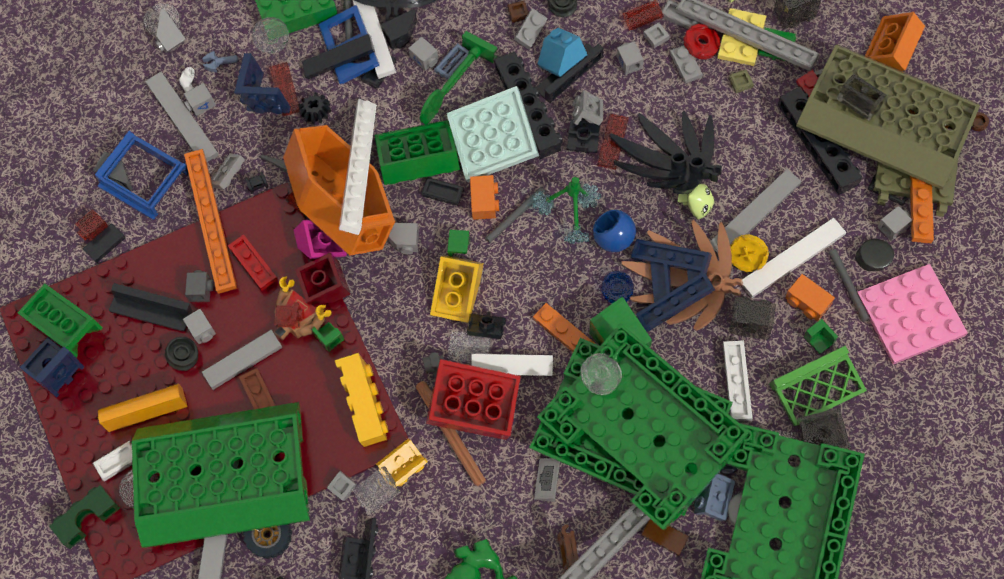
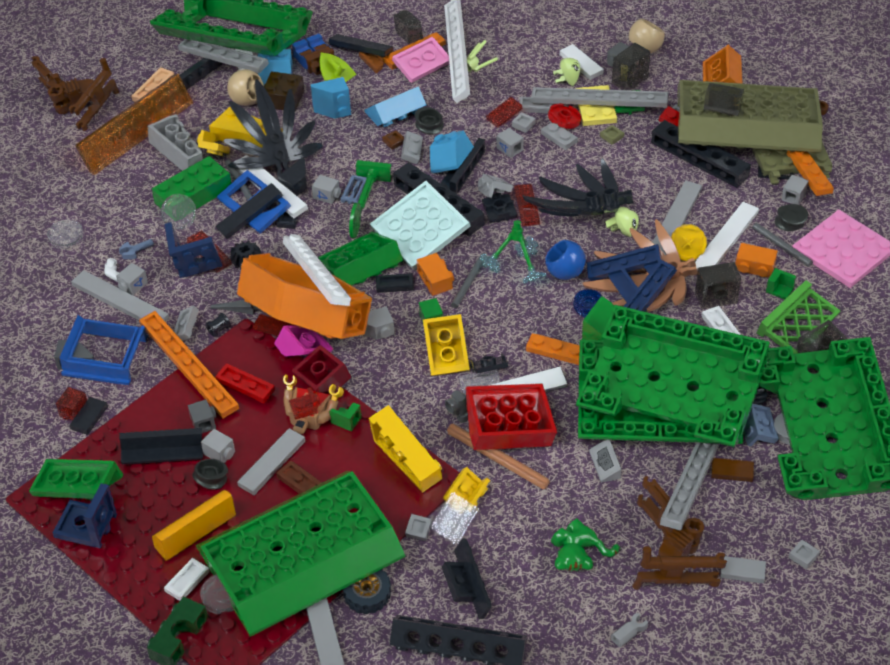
camera: 25 degrees left, 20 degrees down
light grey slope [155,8,186,54] -> none
clear tile [580,353,622,395] -> none

